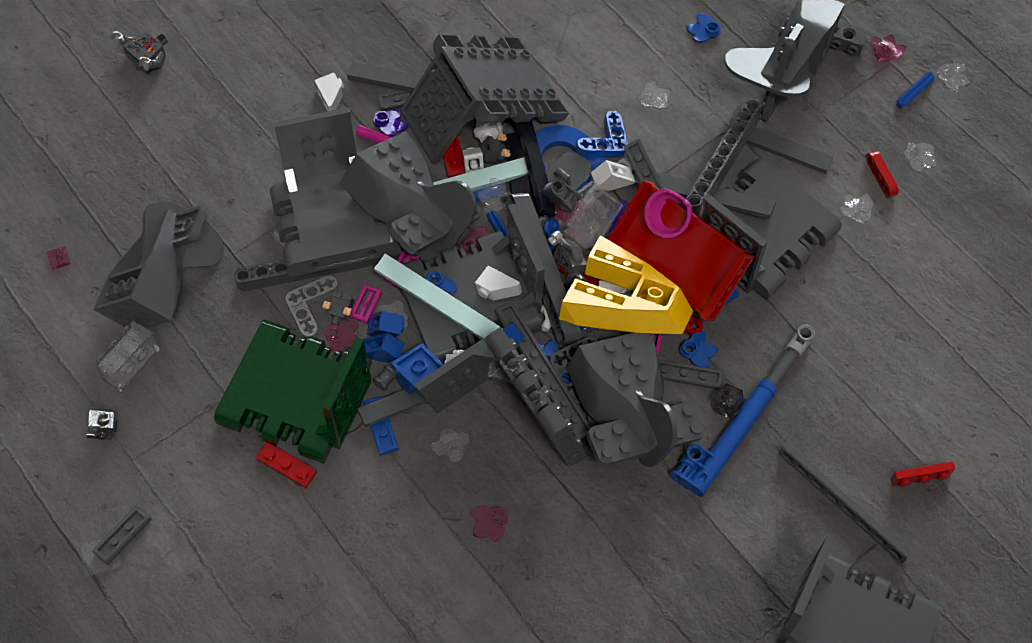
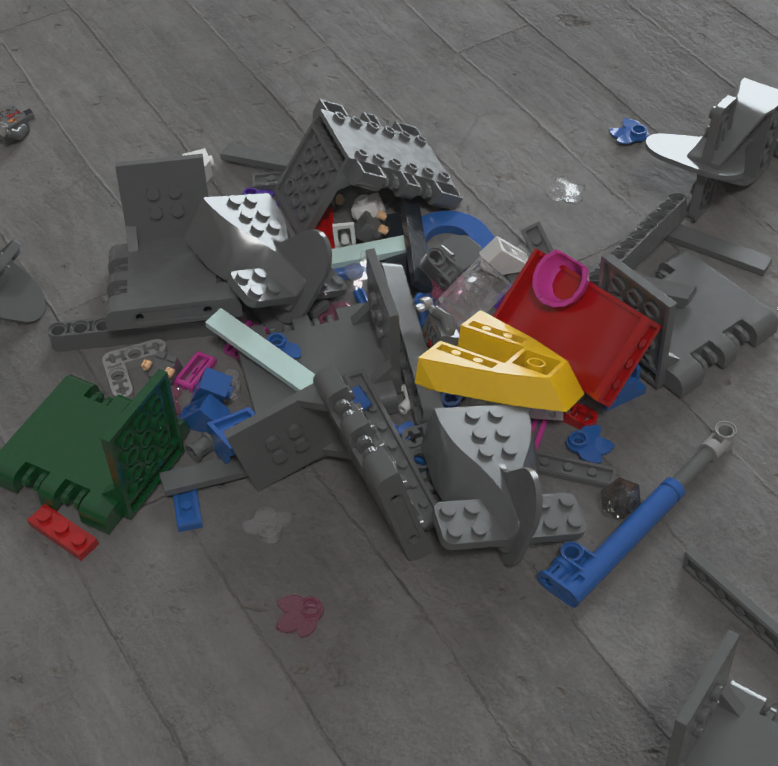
camera: 10 degrees right, 15 degrees down
white slope [475,266,522,301] -> none
blue beam [575,111,628,157] -> none

